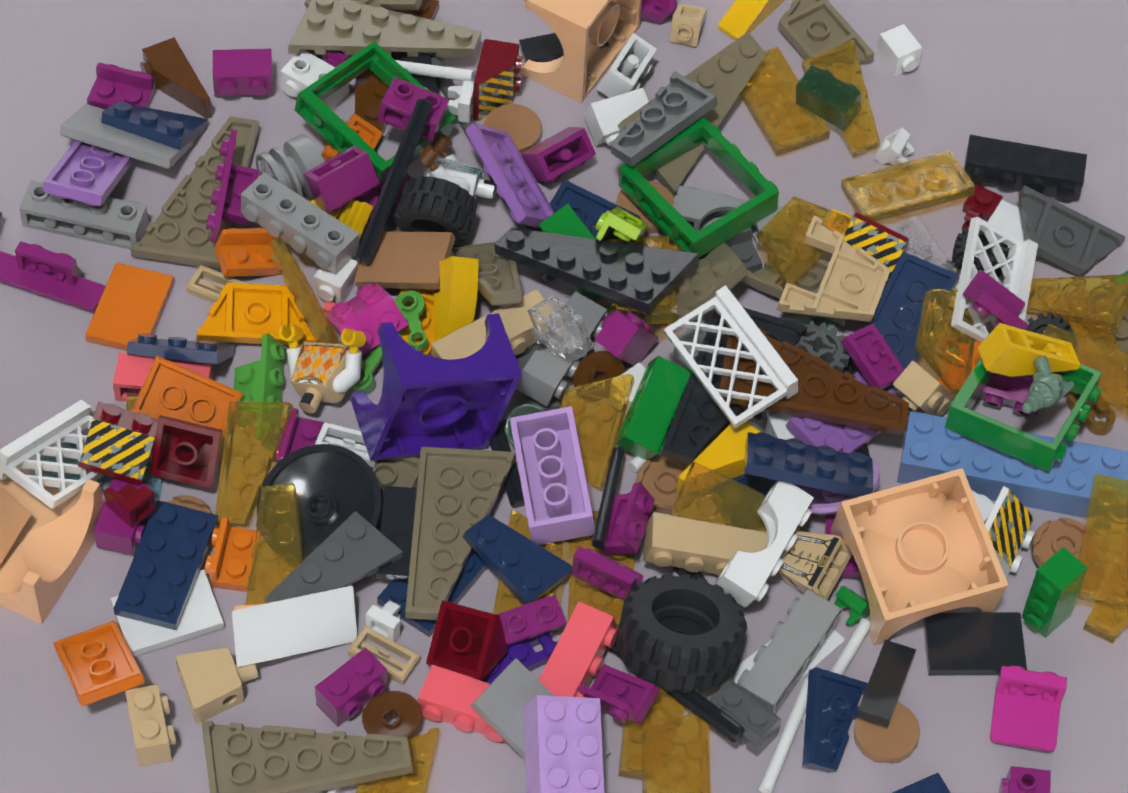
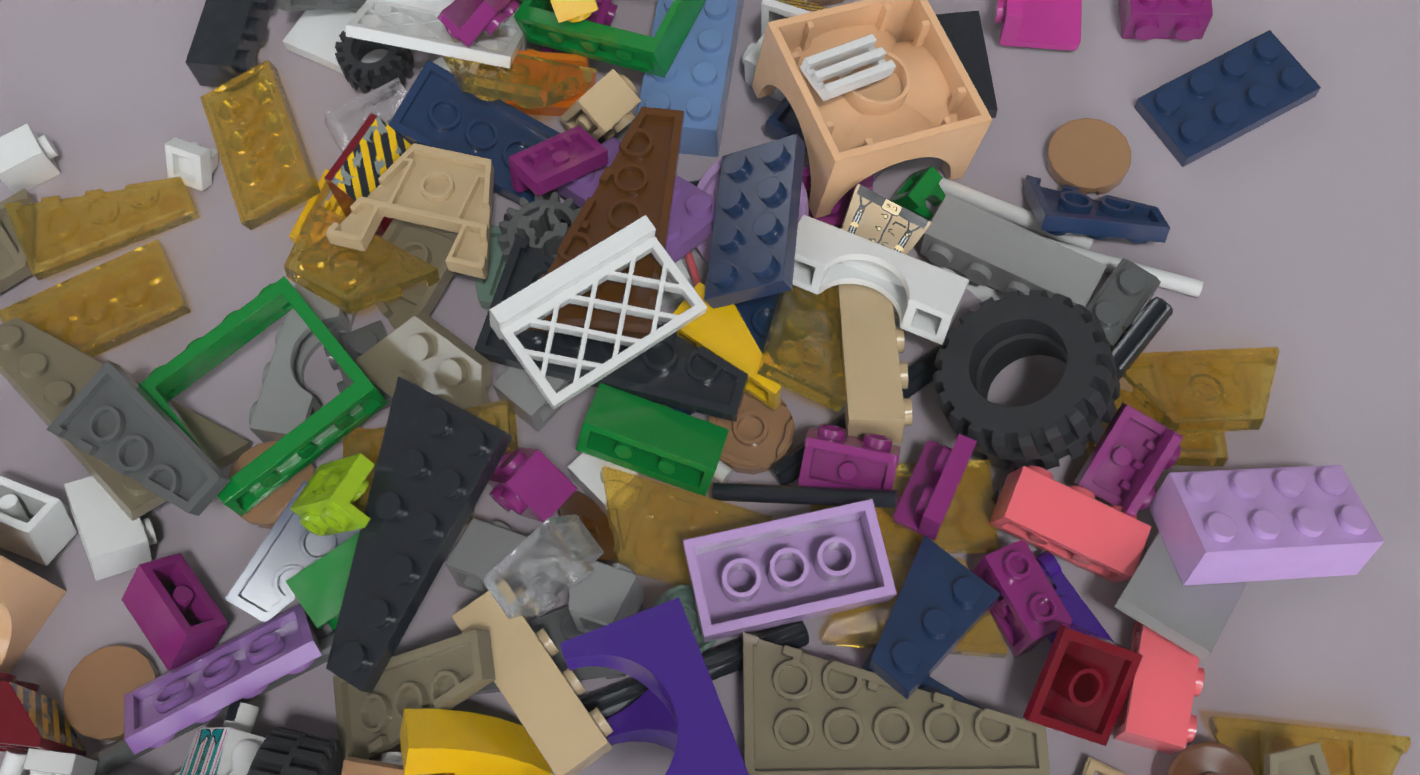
camera: 85 degrees left, 10 degrees up
clear green brick [796,65,861,131] -> none
black tile [856,640,916,727] -> none
dark red plate [961,184,1003,230] -> none
none -> white tile [800,34,896,101]

